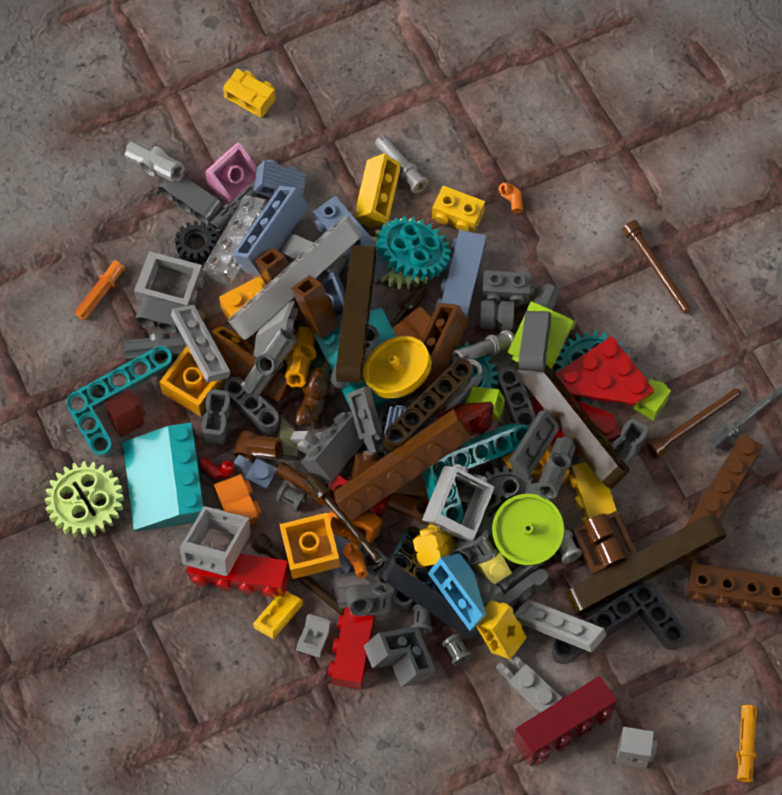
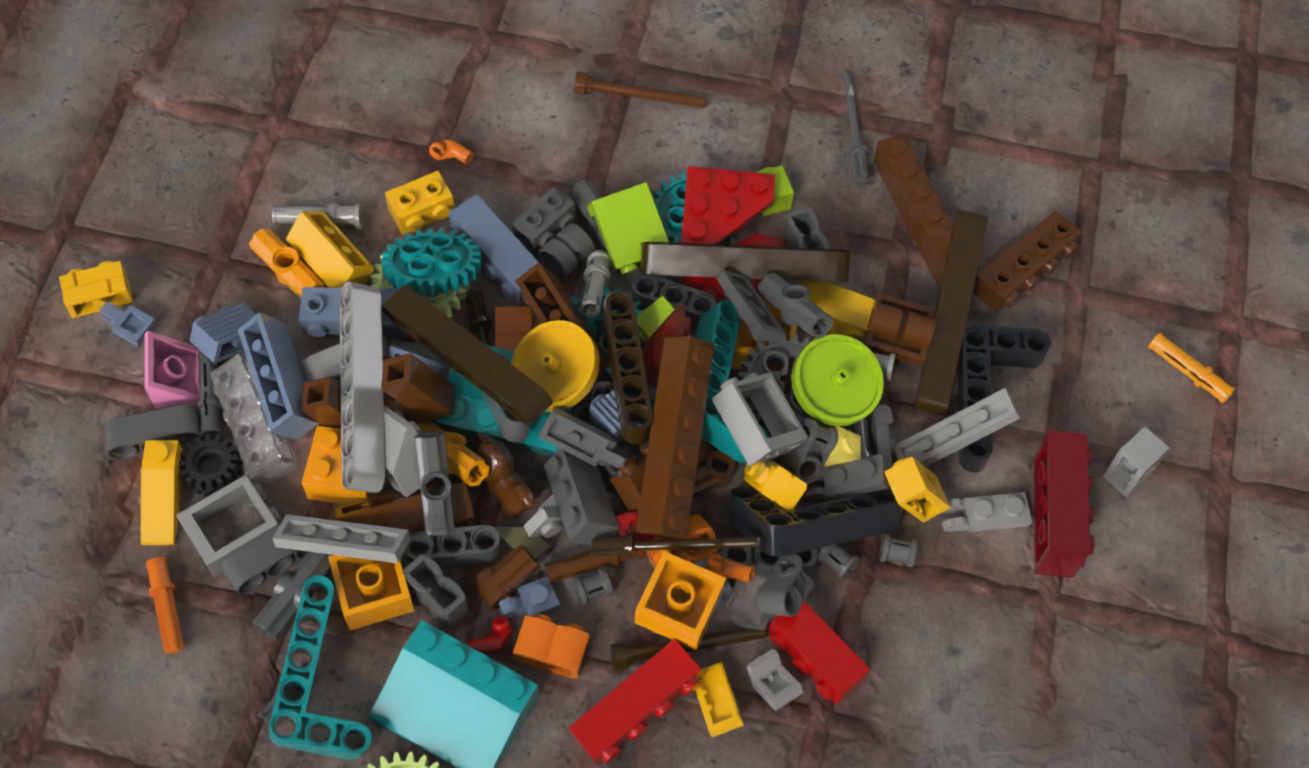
camera: 55 degrees left, 5 degrees down
clear red brick [105,389,146,438] -> none
light grey piece [124,141,185,182] -> none
light grey window [180,506,251,576] -> none
dark grey brick [364,627,436,687] -> none
dark azure slope [428,553,486,631] -> none
dark grey beam [519,311,551,371] -> none
reddish brown piece [646,388,741,459] -> none
none -> sand blue plate [99,302,158,347]
none -> yellow slope [141,440,184,545]
none -> light orange piece [249,228,326,299]

